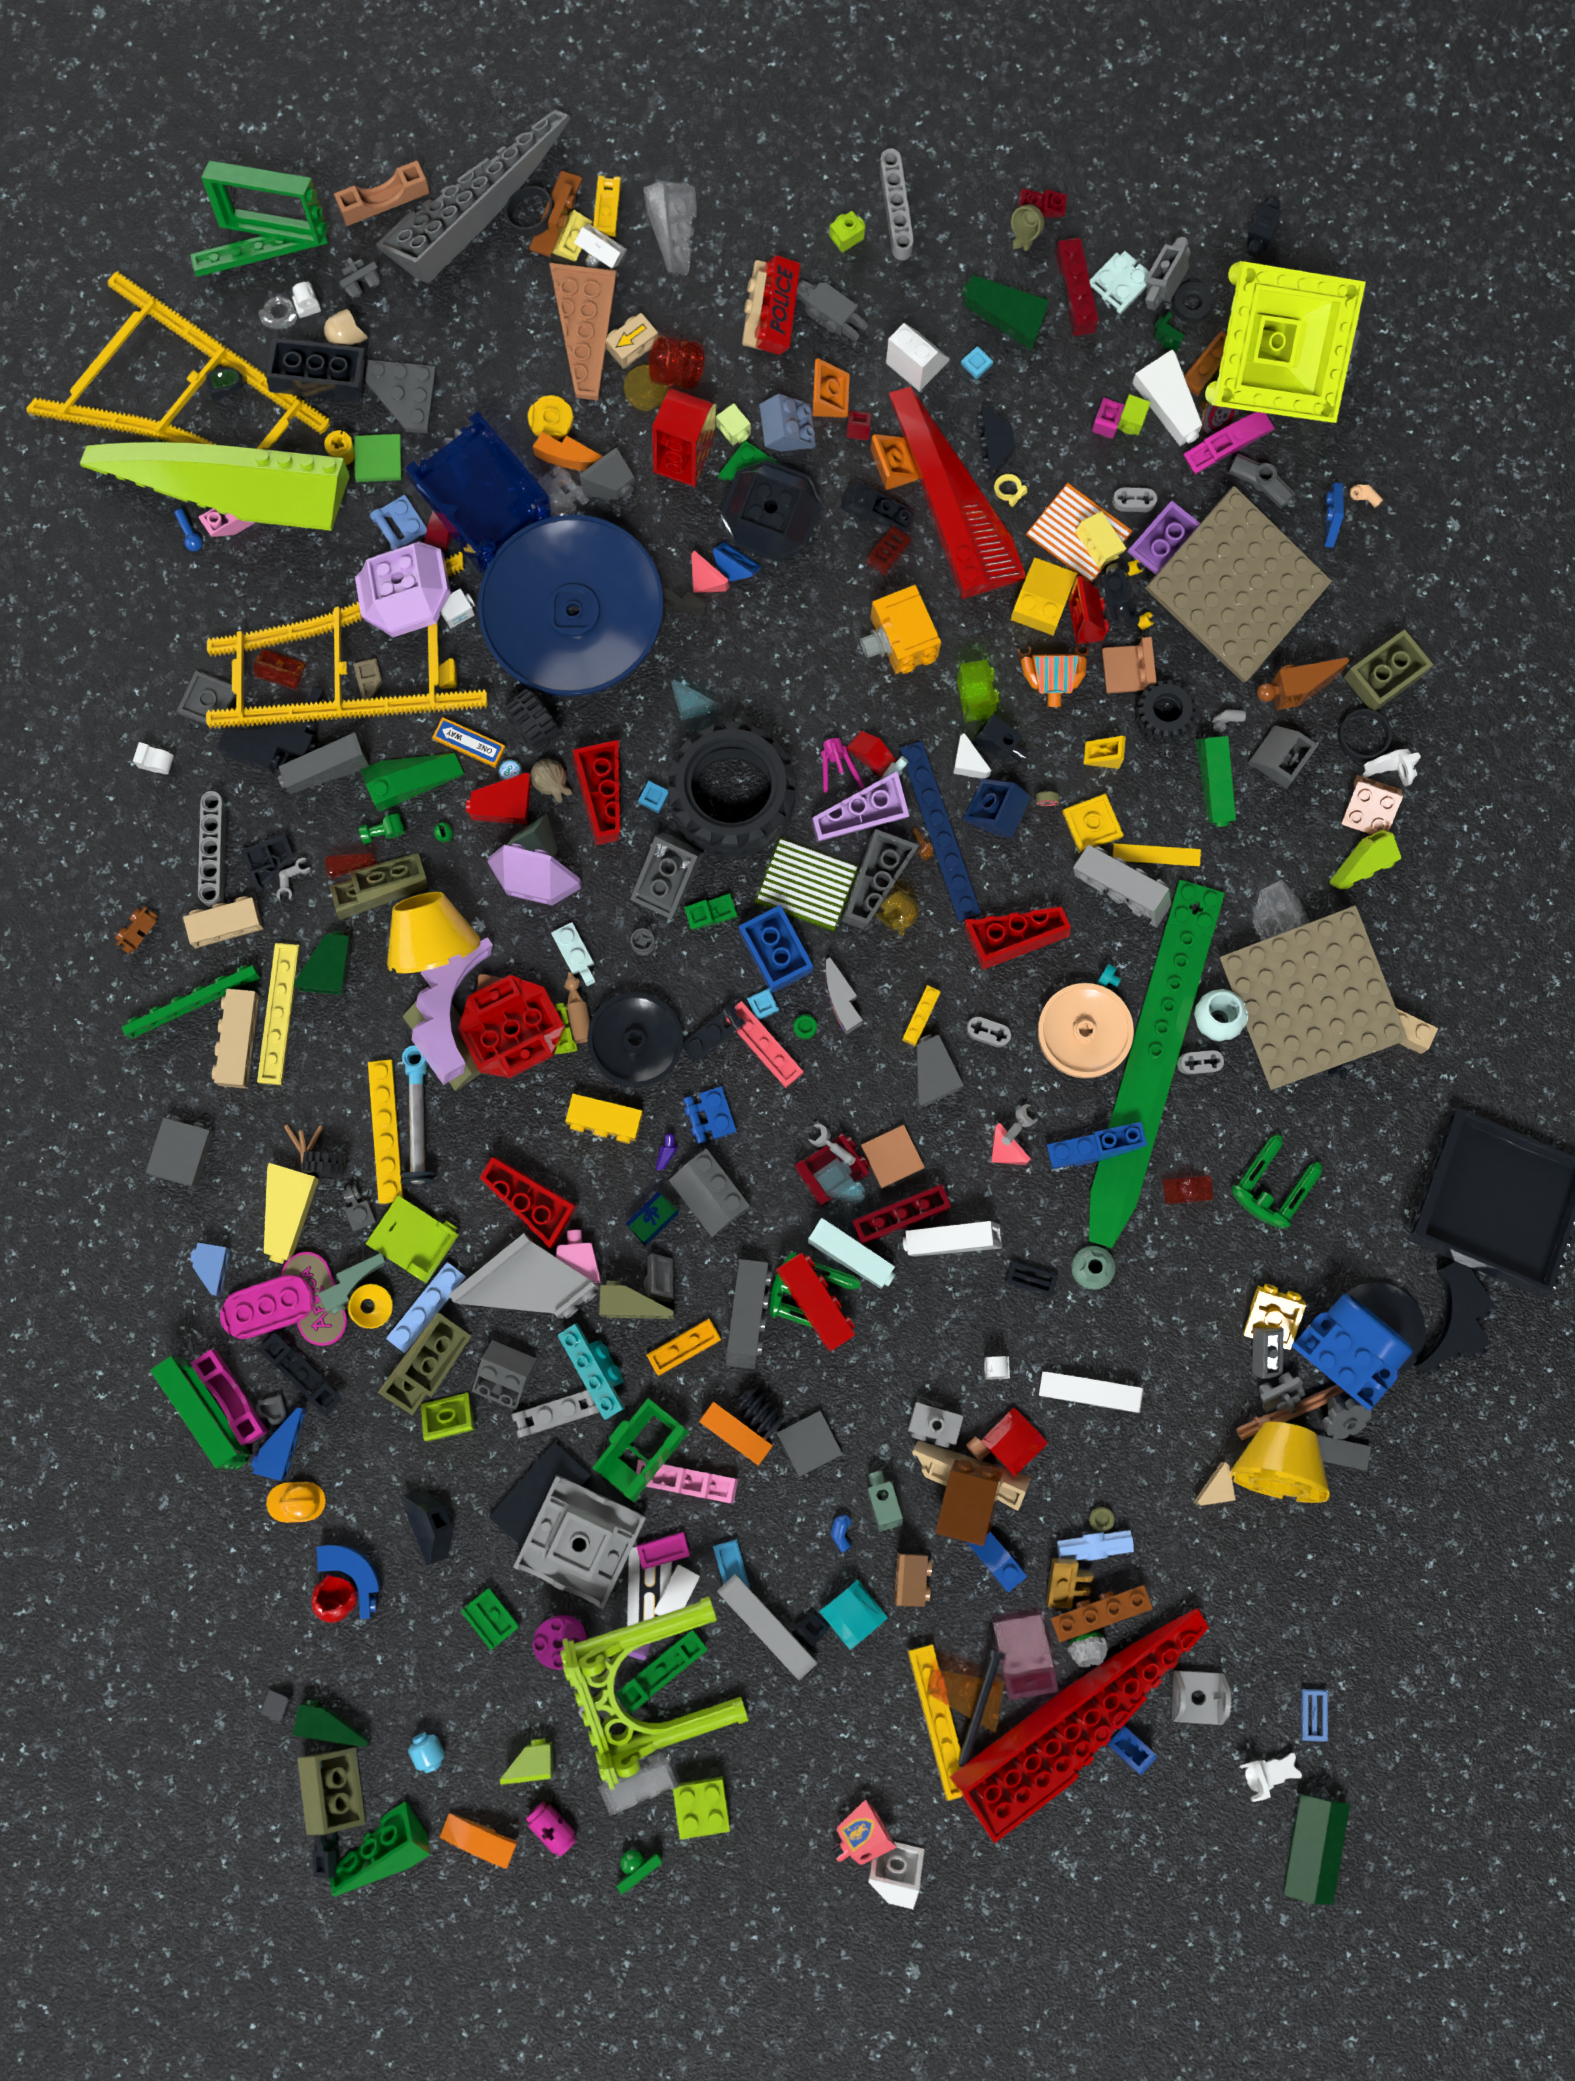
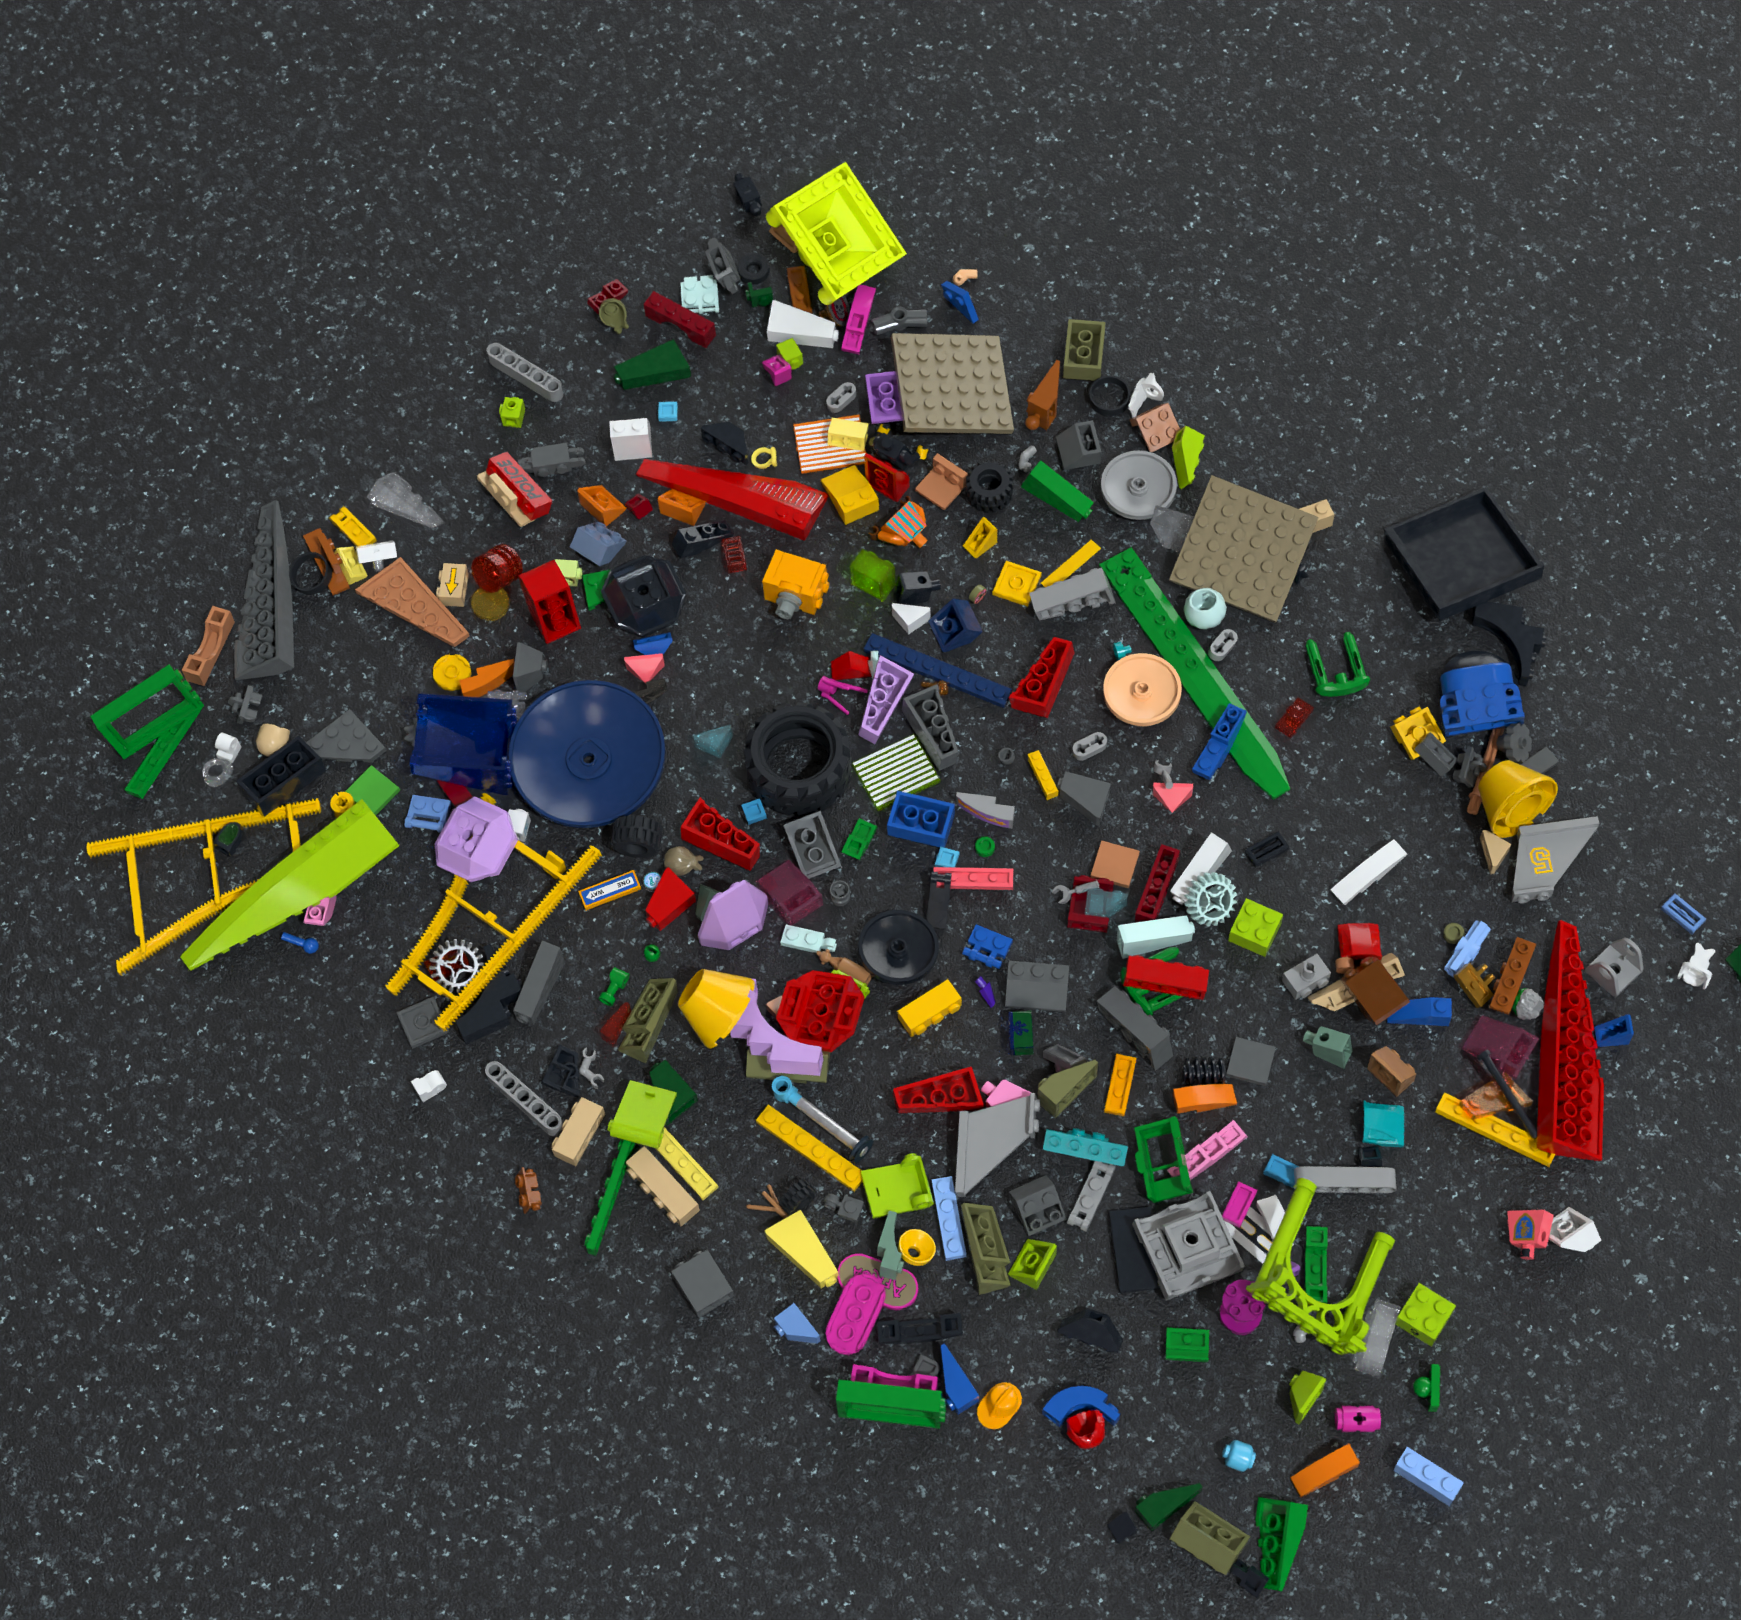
camera: 40 degrees left, 15 degrees down
dark tan tile [353,658,382,701] -> none
green wedge [360,753,464,812] -> none
blue arm [831,1514,851,1553] -> none
clear yellow helmet [875,889,919,936] -> none
white leg [984,1356,1010,1379] -> none
sand green piece [1071,1246,1115,1290] -> none
none -> light grey gear [429,939,484,993]
none -> lime door [608,1080,677,1149]
none -> clear pink slope [757,860,823,926]
none -> dark grey hinge [998,748,1015,765]
none -> light grey dish [1101,451,1177,520]
none -> light aqua gear [1184,872,1237,926]
none -> lime brick [1228,898,1283,957]
none -> light blue brick [1393,1447,1464,1506]
none -> light grey piece [1511,816,1599,903]

